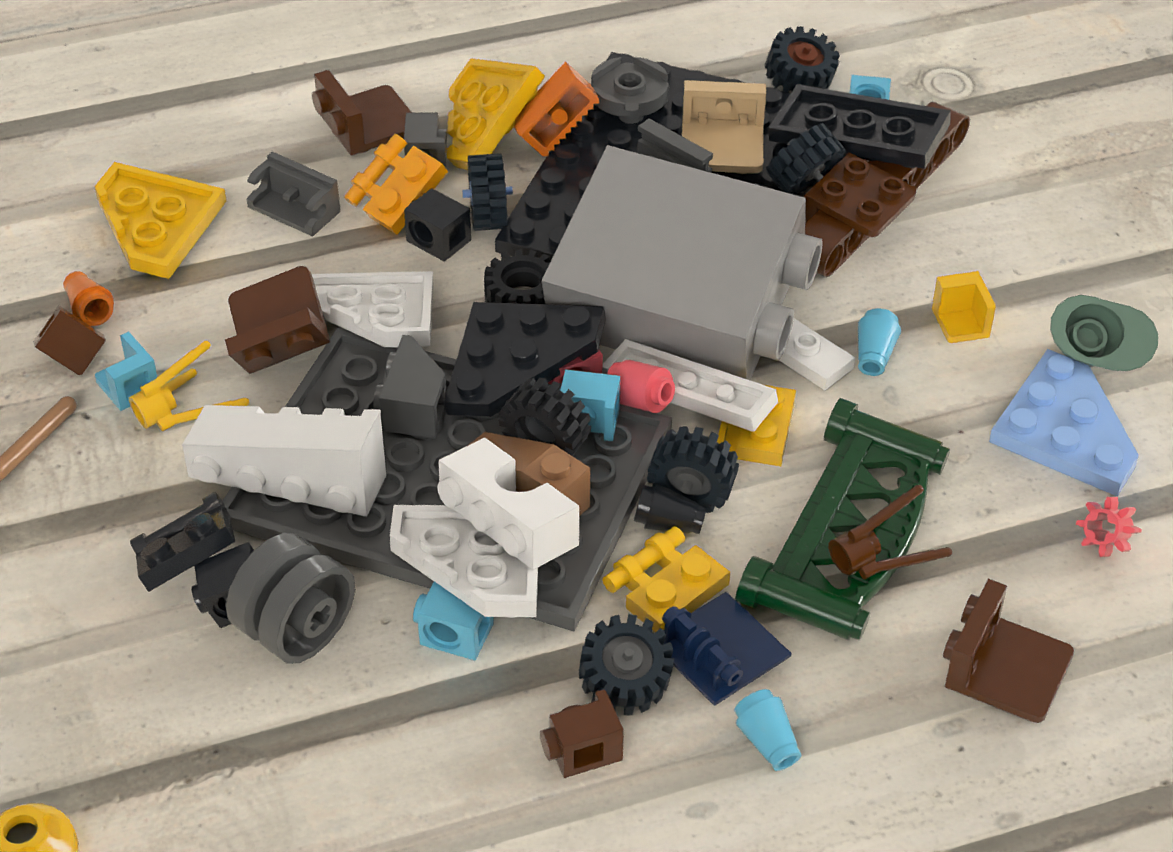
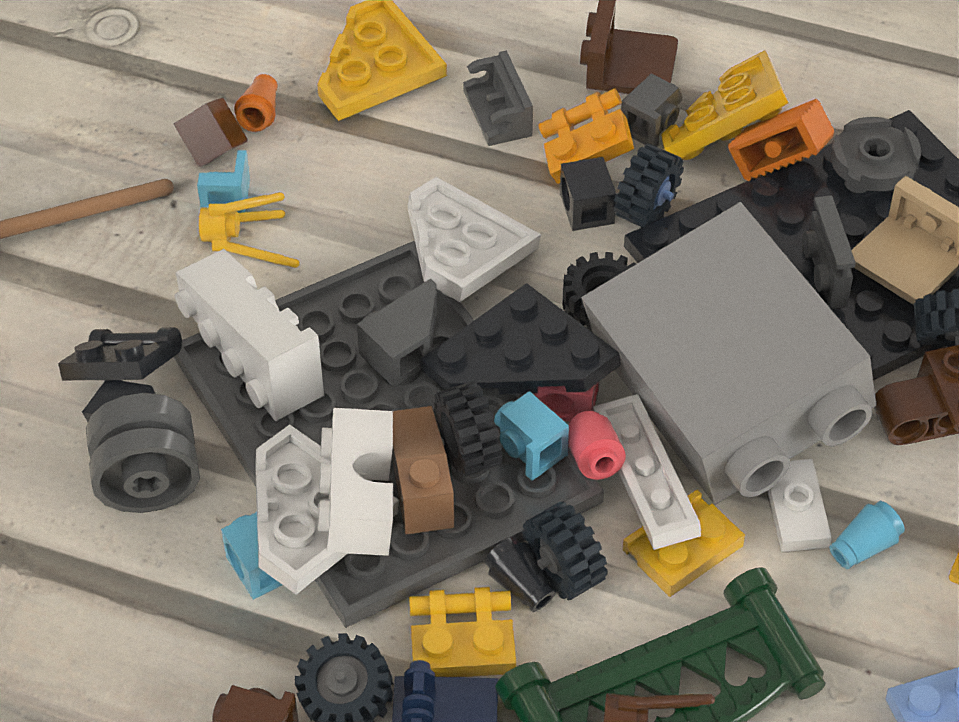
camera: 40 degrees right, 5 degrees up
reddish brown bracket [225,266,331,374] -> none

